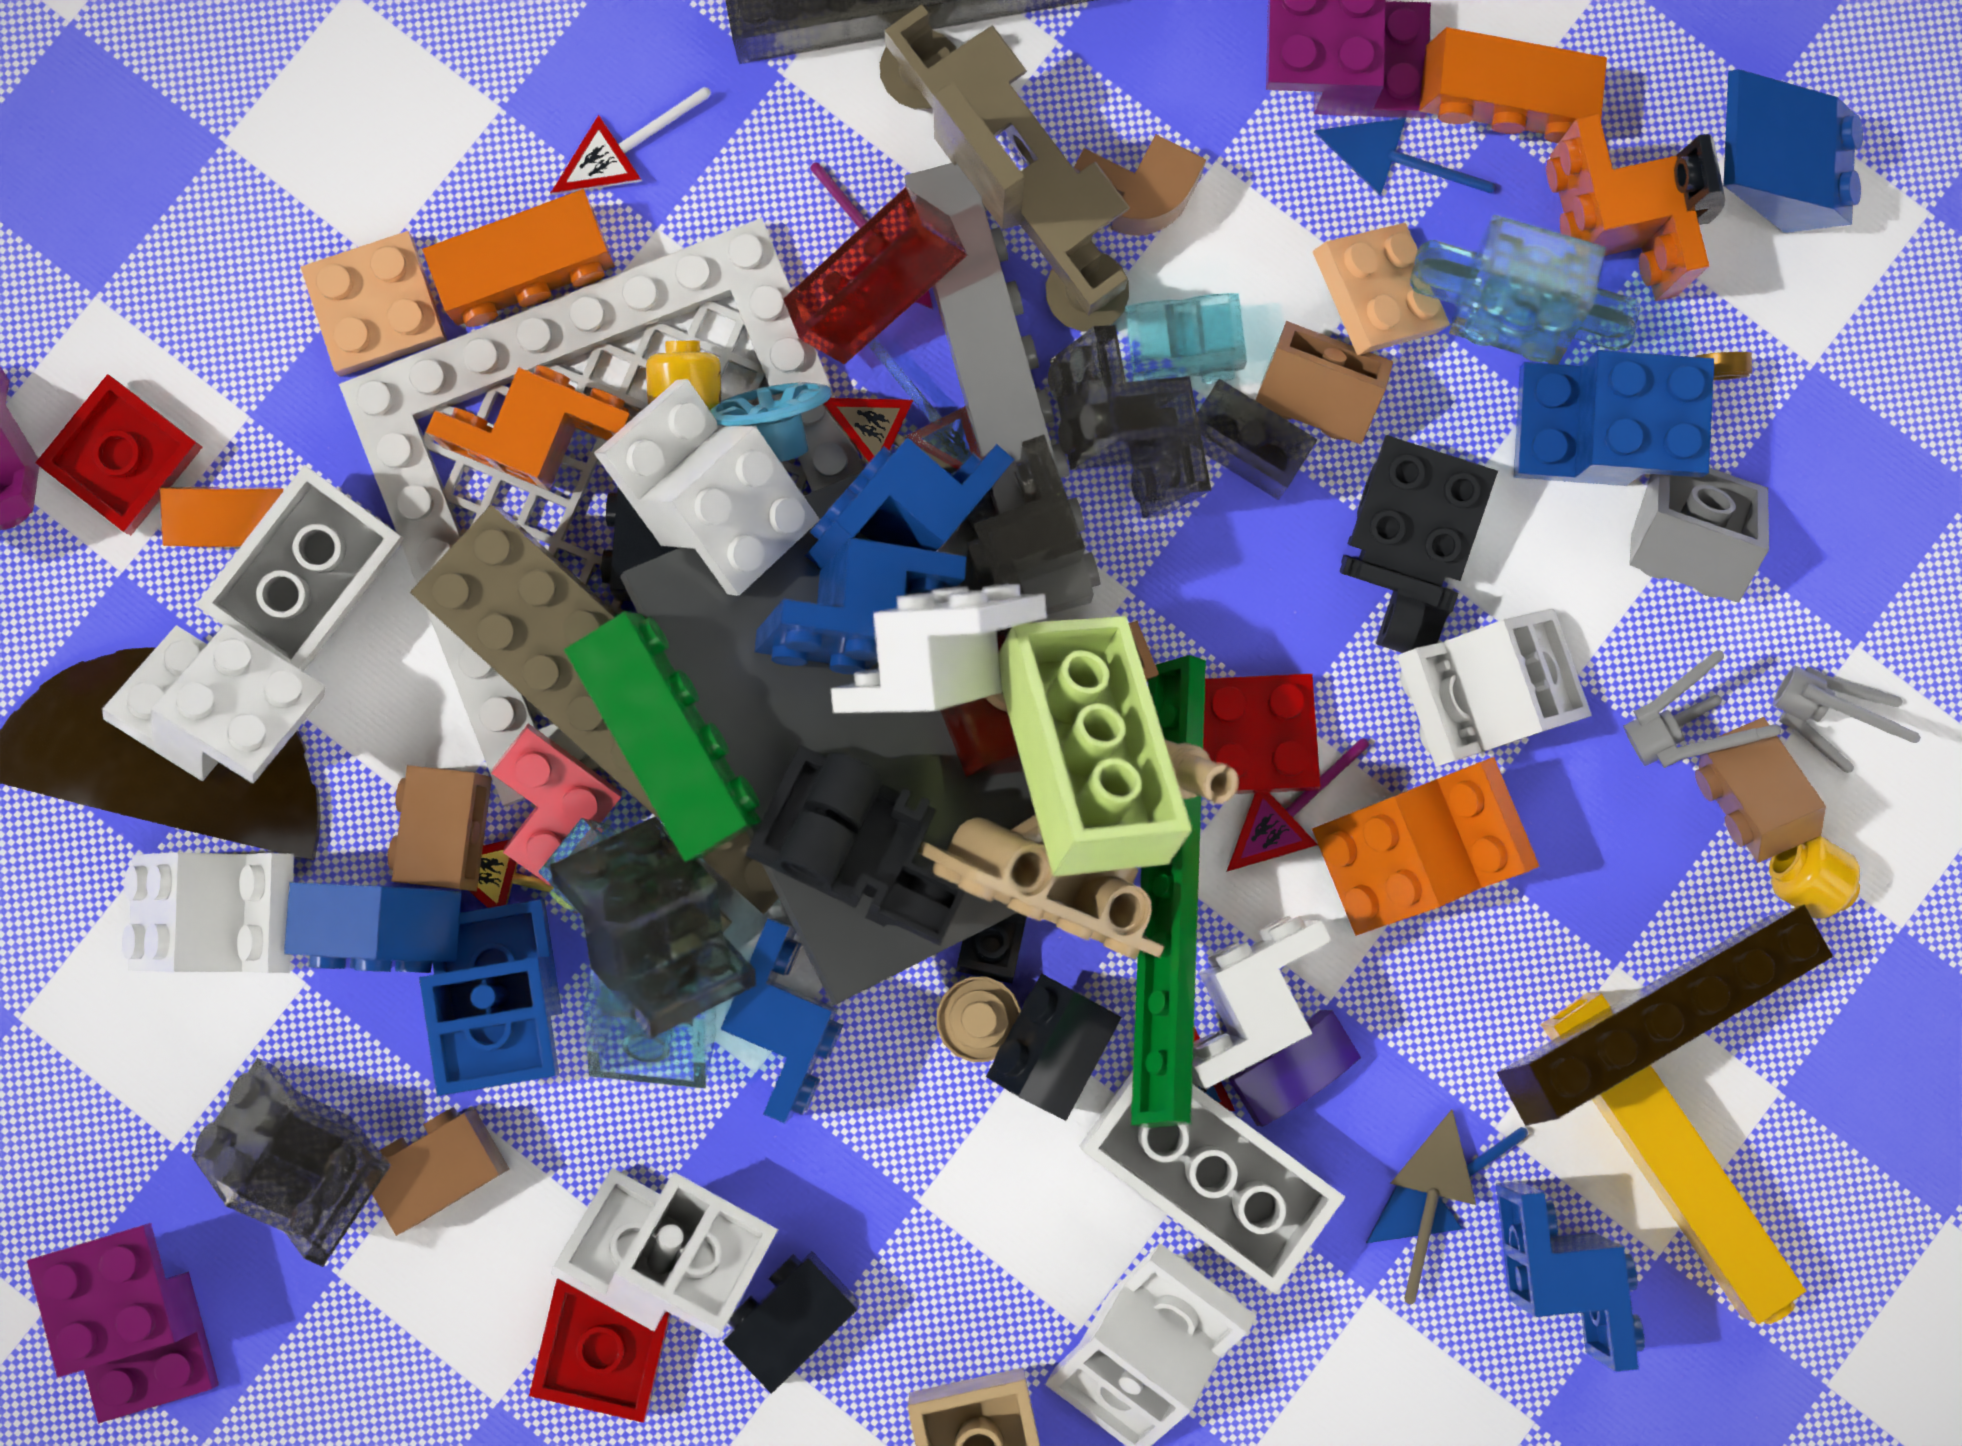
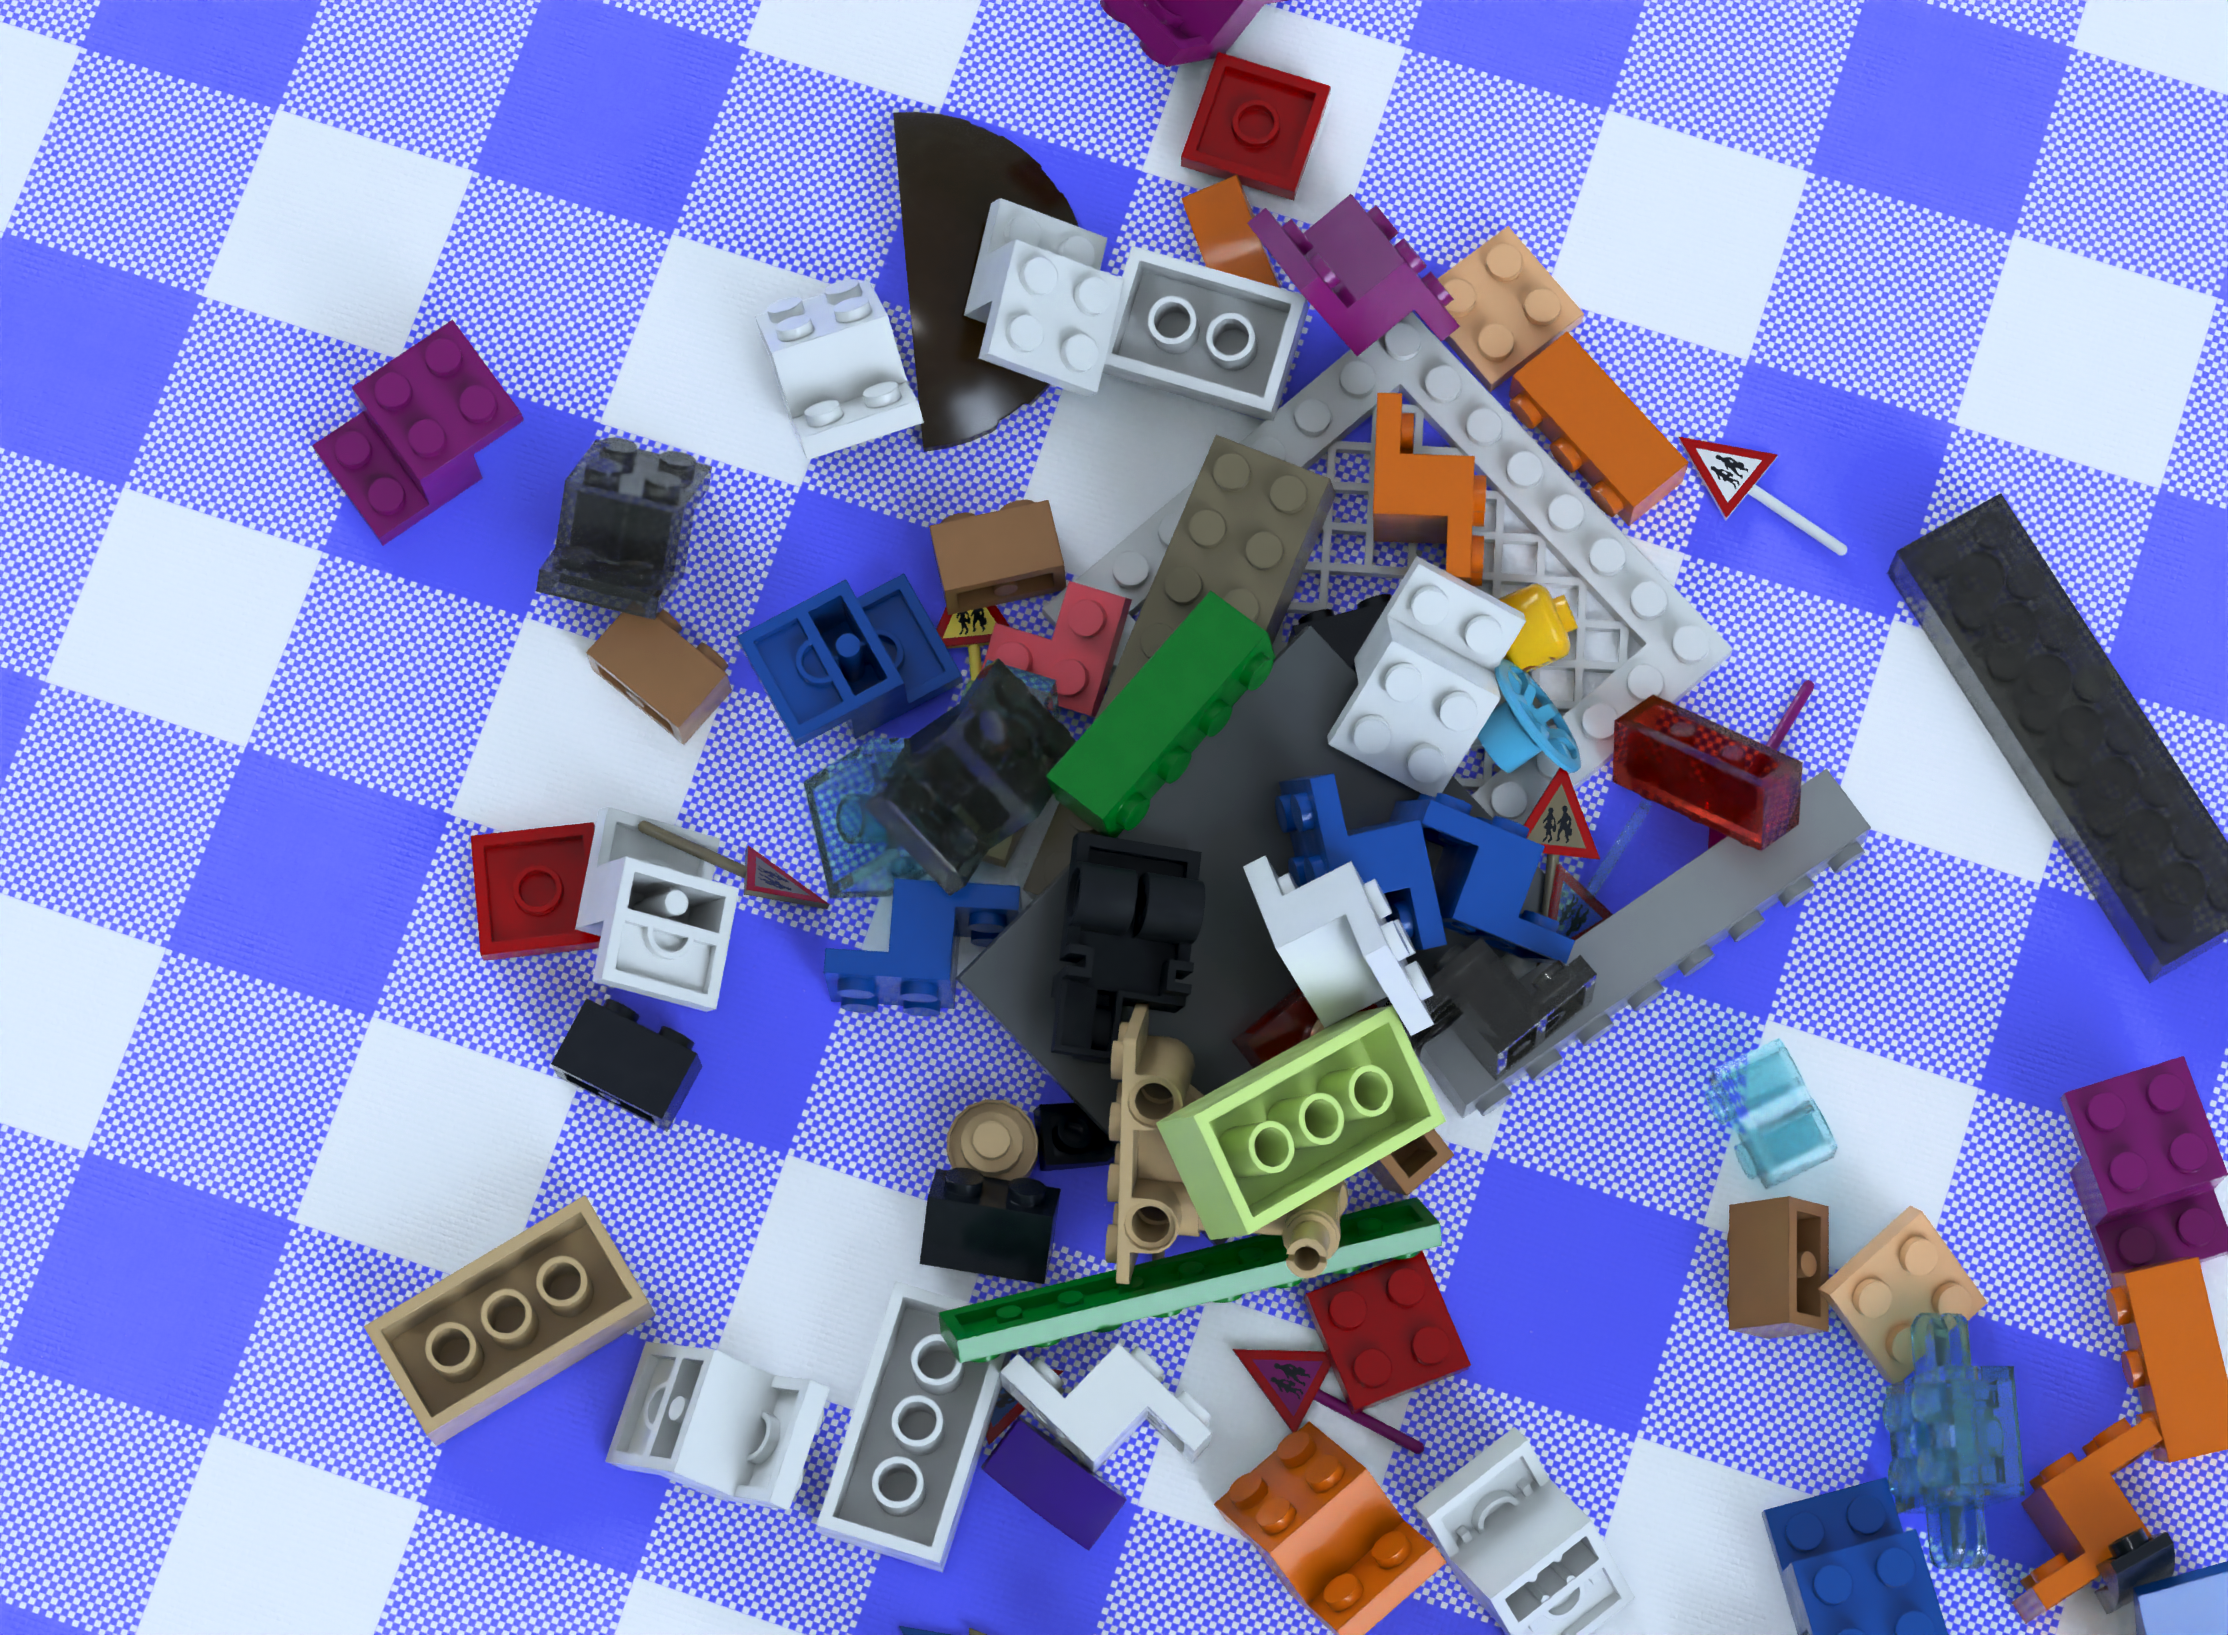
camera: 75 degrees right, 10 degrees down
blue brick [284,882,461,973] -> none
dark tan piece [879,4,1130,332] -> none
clear smoke bracket [1048,325,1212,519] -> none
medium nougat brick [1074,134,1207,236] -> none
clear smoke brick [1183,378,1318,500] -> none
blue piece [1314,118,1496,197] -> none
black plate [1339,435,1498,653] -> none
none -> dark tan piece [638,821,830,909]
none -> magenta bracket [1247,194,1460,356]

